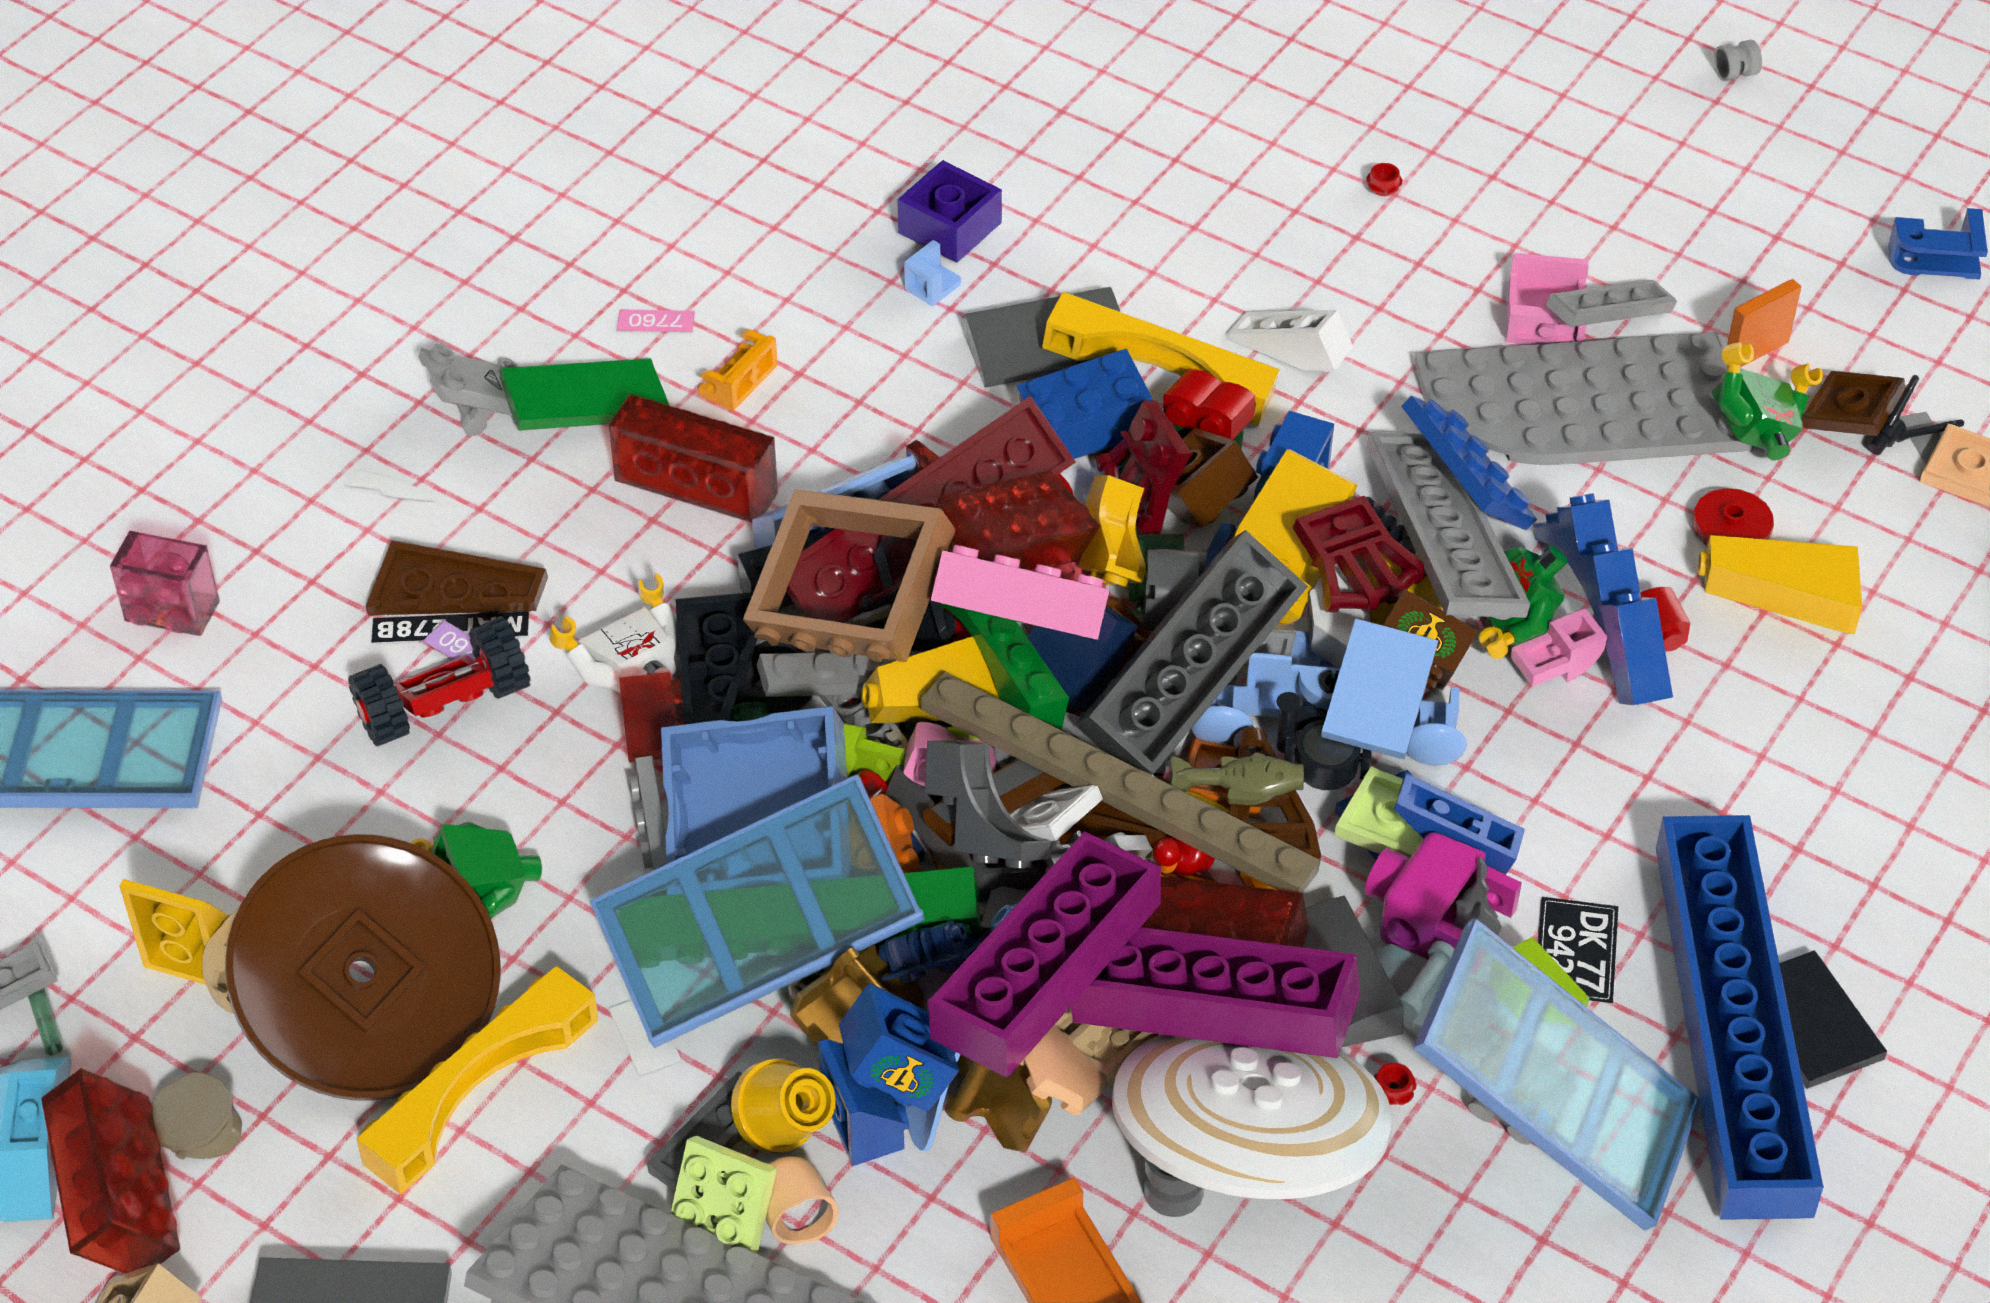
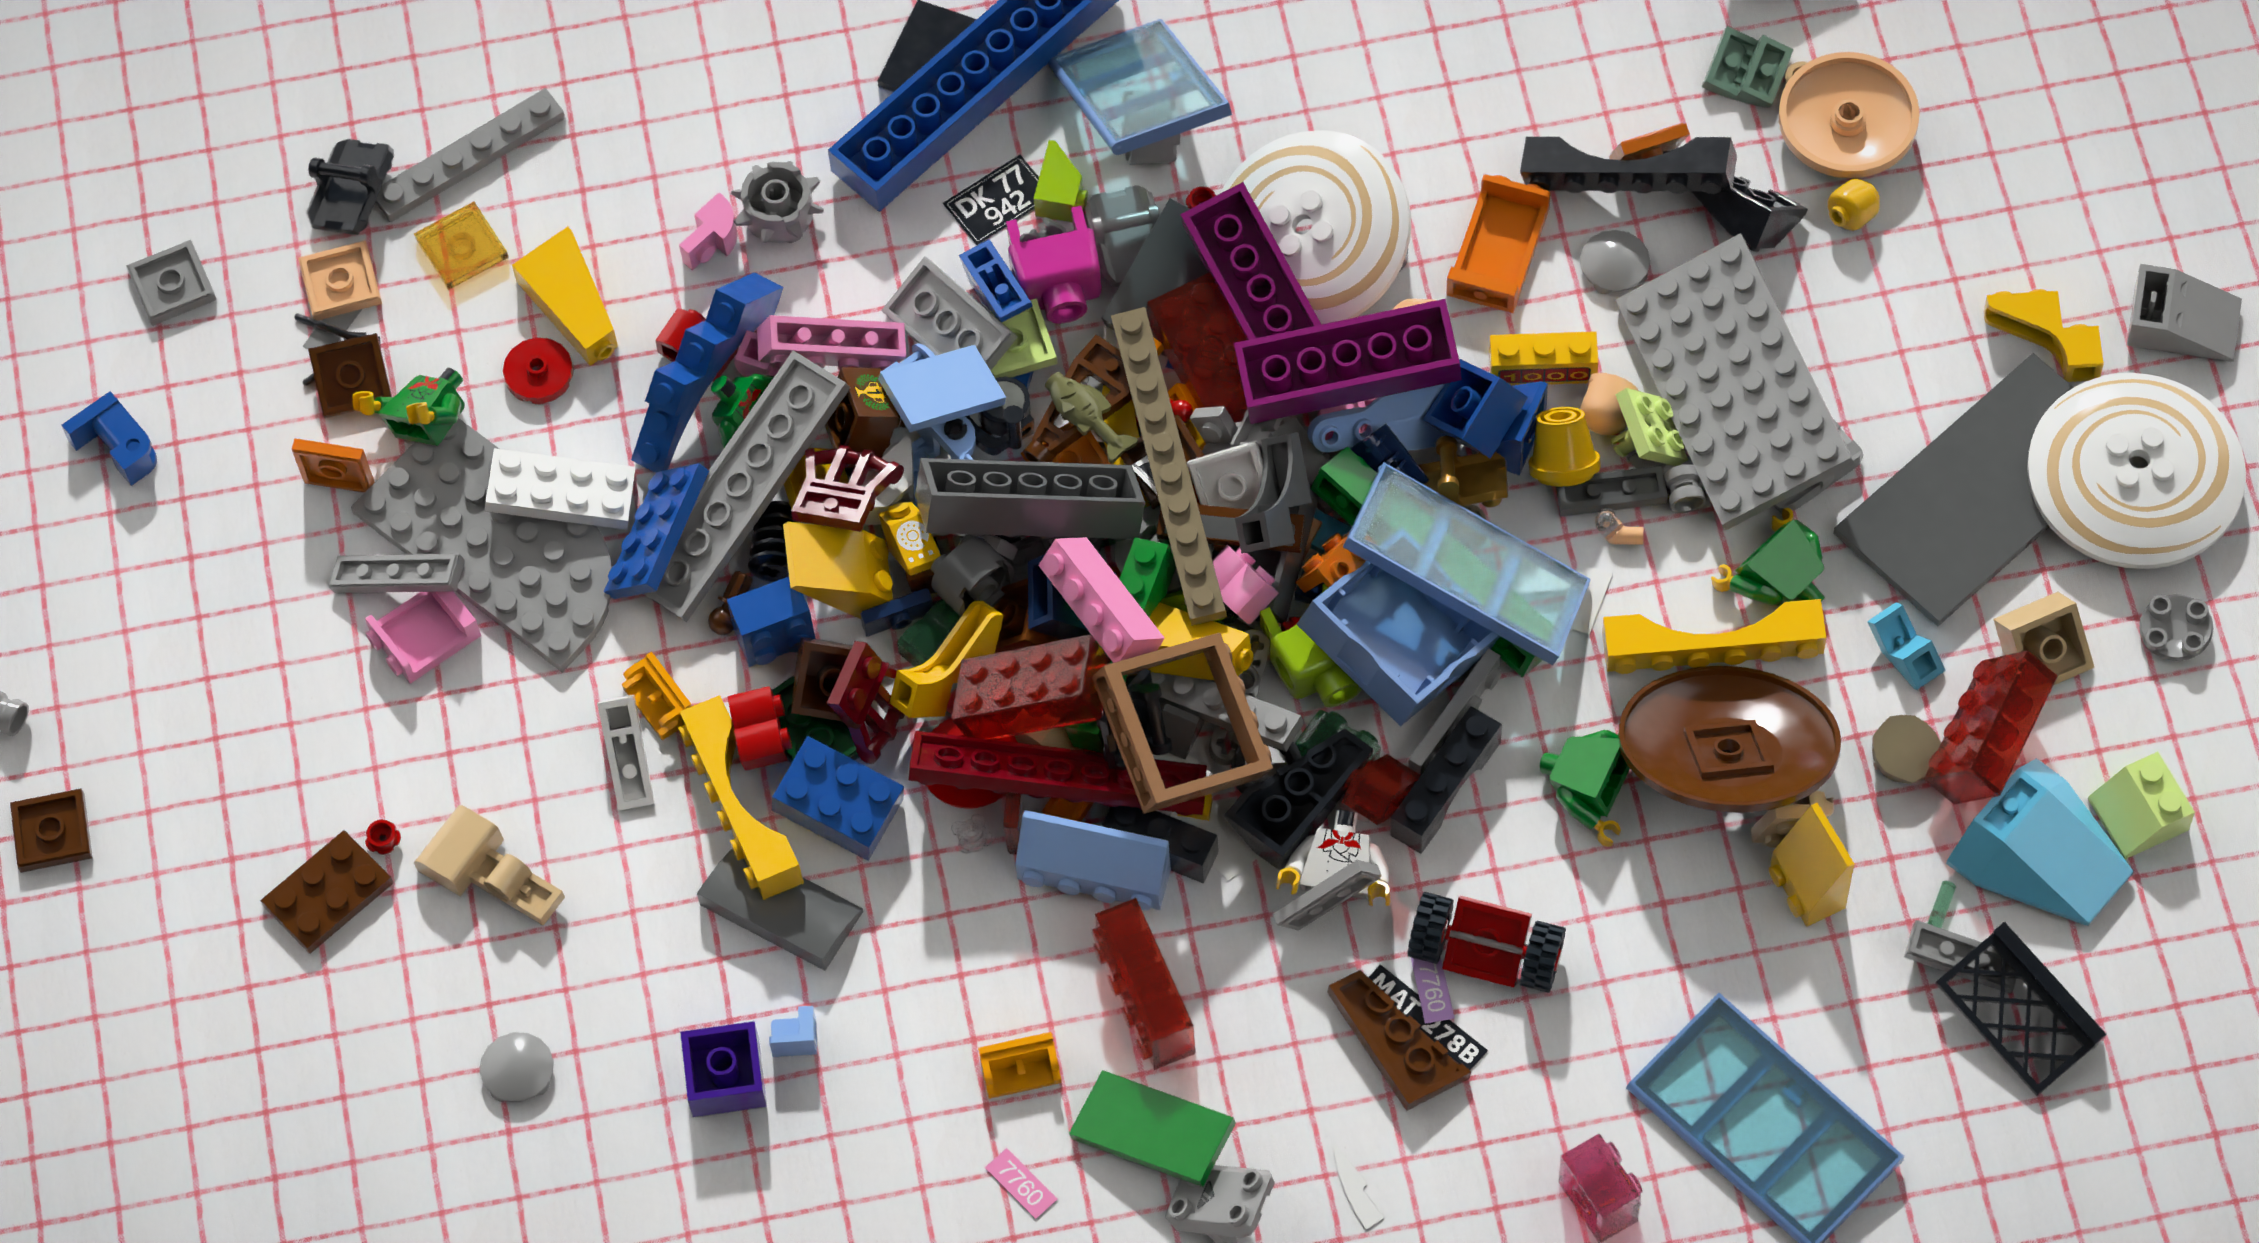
camera: 130 degrees left, 15 degrees up
none -> reddish brown tile [10,788,93,873]
none -> reddish brown plate [260,830,393,954]
none -> clear yellow tile [414,201,509,290]
none -> tan plate [414,805,565,926]
none -> light grey dish [480,1032,554,1102]
none -> white plate [485,448,636,530]
none -> light orange hinge [622,651,692,741]
none -> bright pink brick [679,193,737,270]
none -> reddish brown axle [708,571,753,635]
none -> light grey brick [731,161,824,243]
none -> bright pink brick [757,315,906,371]
none -> light grey tile [881,256,1018,371]
none -> light grey tile [1273,860,1382,930]
none -> black arch [1390,706,1502,854]
none -> yellow brick [1489,331,1598,386]
none -> arm [1595,508,1643,545]
none -> light grey wheel [1664,464,1706,513]
none -> green torso [1711,508,1825,606]
none -> medium azure slope [1867,602,1946,690]

